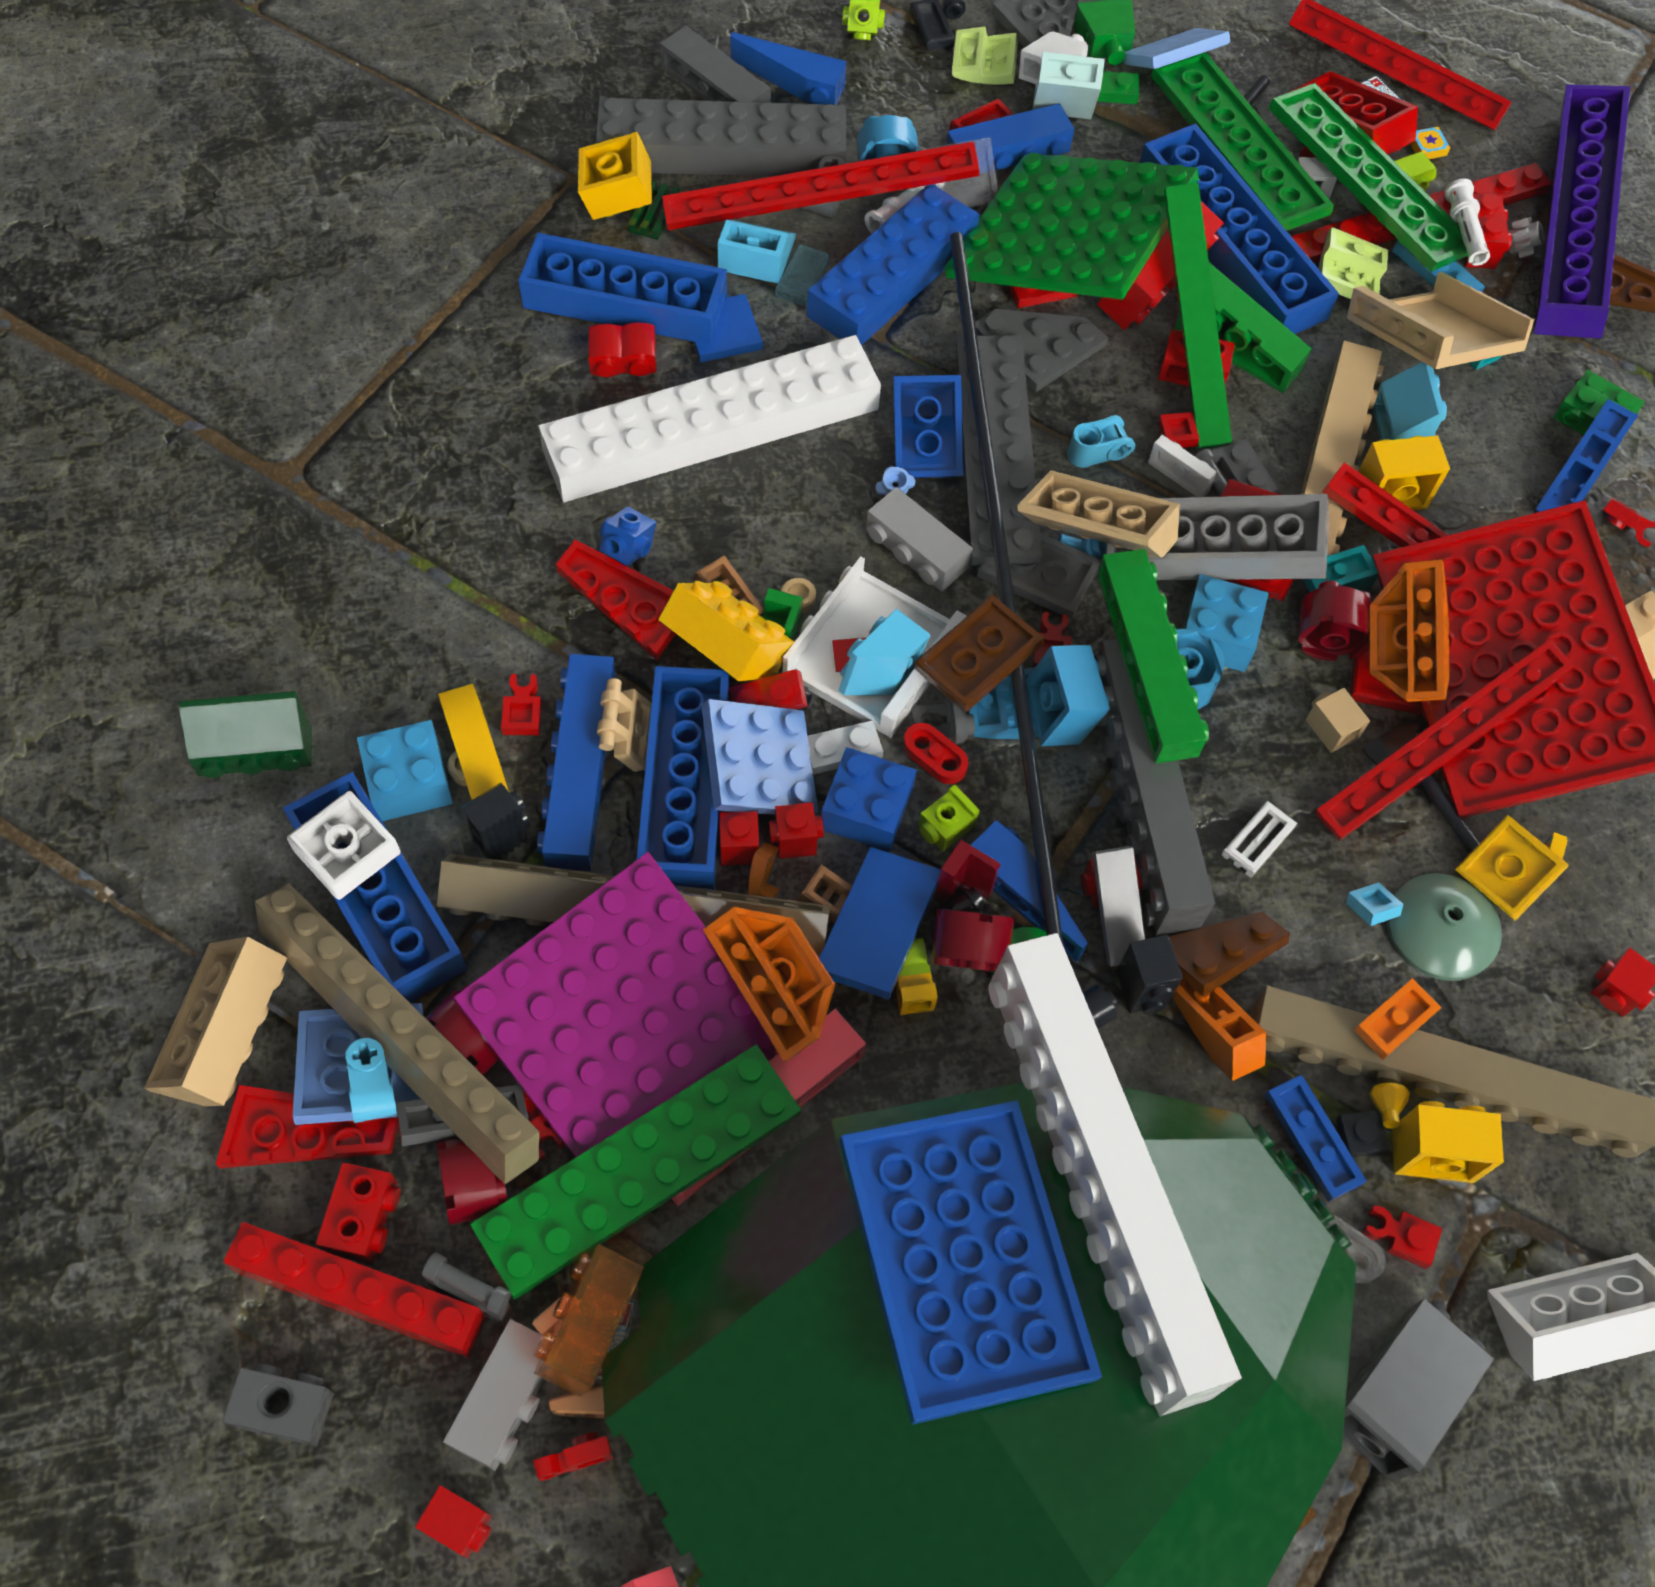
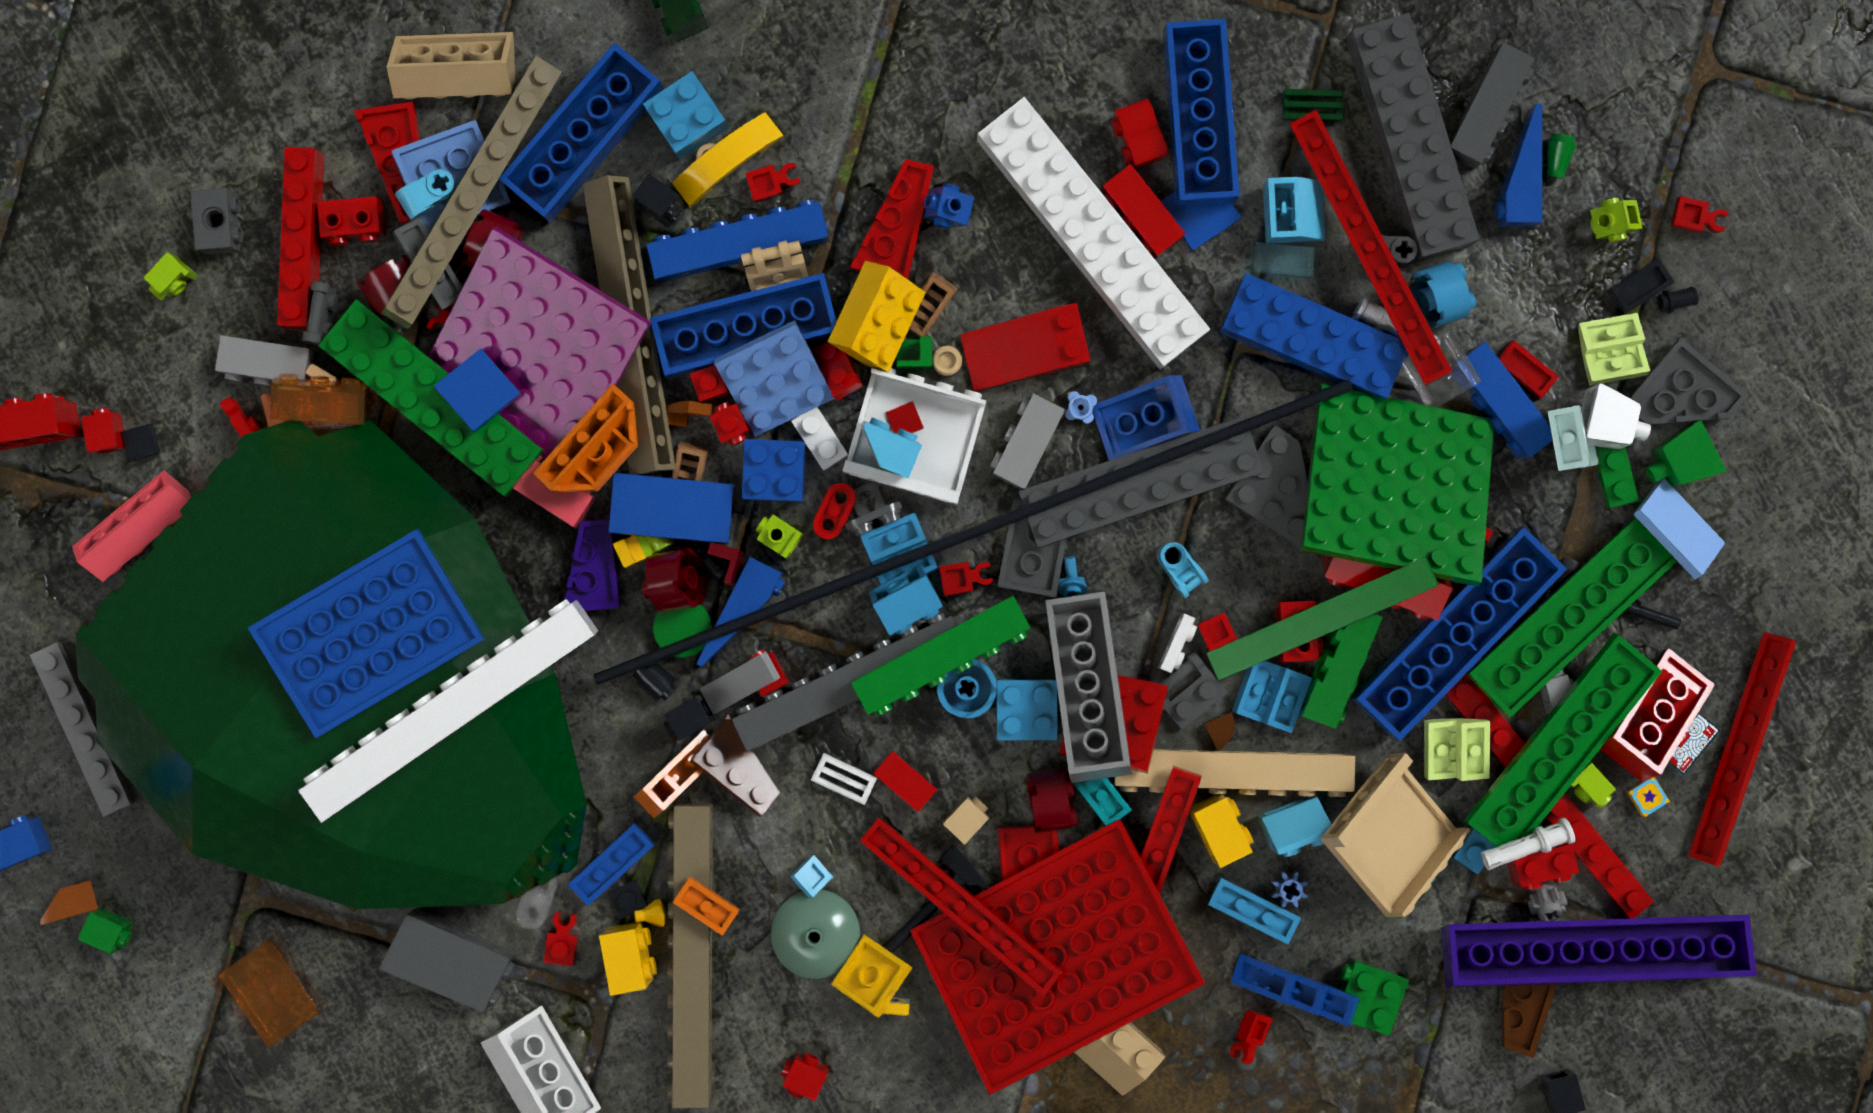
camera: 75 degrees right, 25 degrees up
white brick [287,791,400,900] -> none
red brick [415,1485,492,1559] -> none
yellow brick [578,132,652,220] -> none
reddish brown tile [914,594,1044,713] -> none
tan slope [1018,470,1180,558] -> none
orange wedge [1370,560,1449,702] -> none
none -> lime brick [143,252,199,300]
none -> blue tile [434,348,521,433]
none -> dark purple wing [564,518,621,611]
none -> red tile [873,751,938,812]
none -> red slope [960,303,1091,392]
none -> red brick [1100,164,1186,260]
none -> reddish brown tile [1204,711,1234,751]
none -> dark azure plate [1207,877,1301,944]
none -> dark azure slope [1232,661,1312,733]
none -> medium blue gear [1271,871,1308,908]
none -> green cone [1546,134,1577,179]

